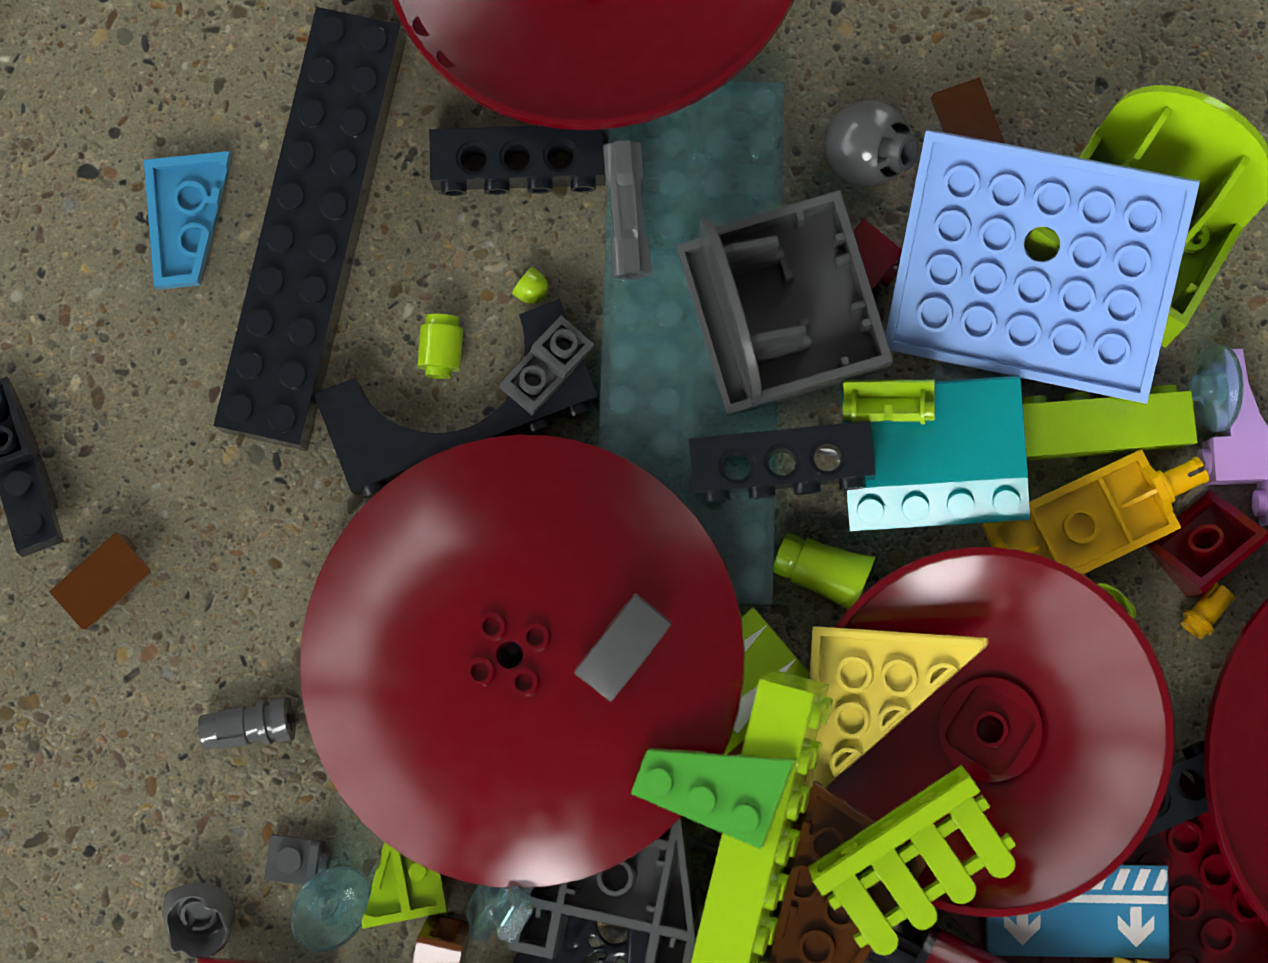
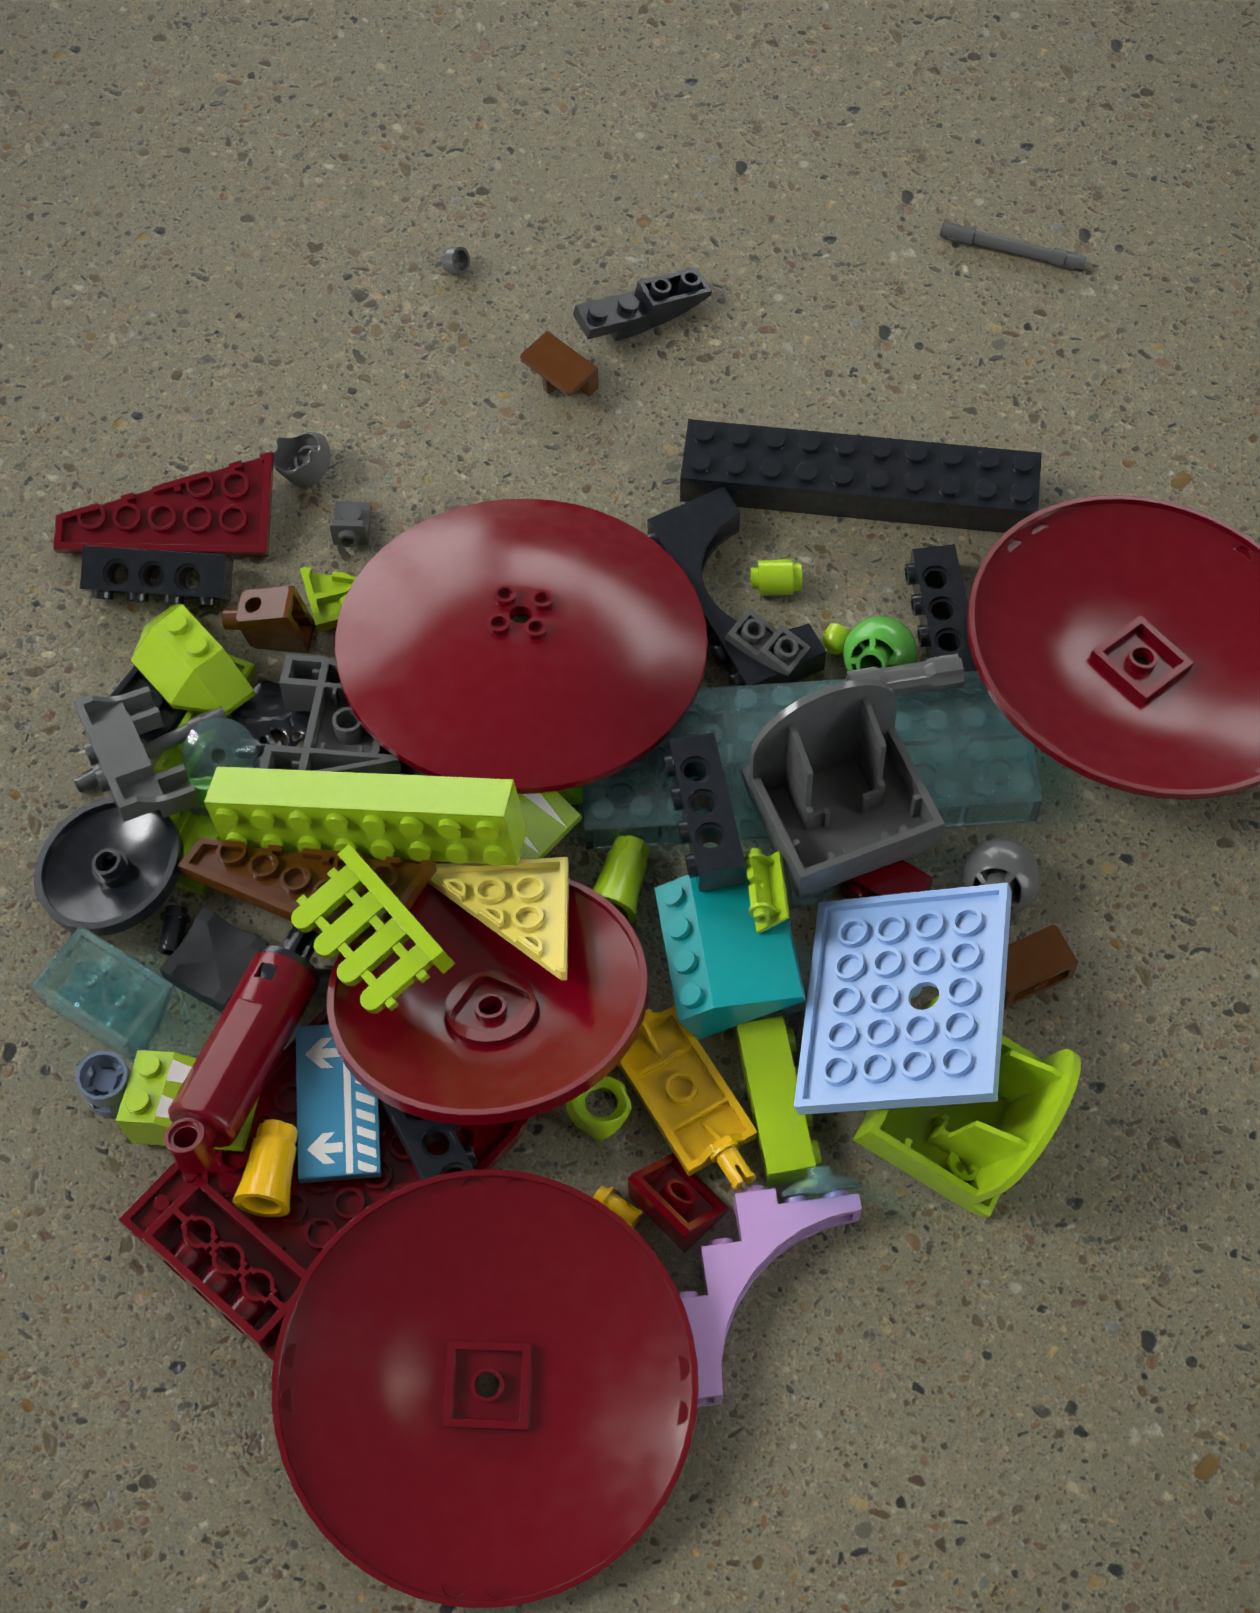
camera: 85 degrees right, 20 degrees down
dark azure wing [144,151,233,290] -> none
dark grey axle [198,697,296,750] -> none
clear light blue dish [291,866,370,952] -> none
clear light blue tile [465,880,534,943] -> none
dark grey slope [574,593,672,701] -> none
bright green wing [631,748,796,849] -> none
none -> bright green brick [843,616,917,671]

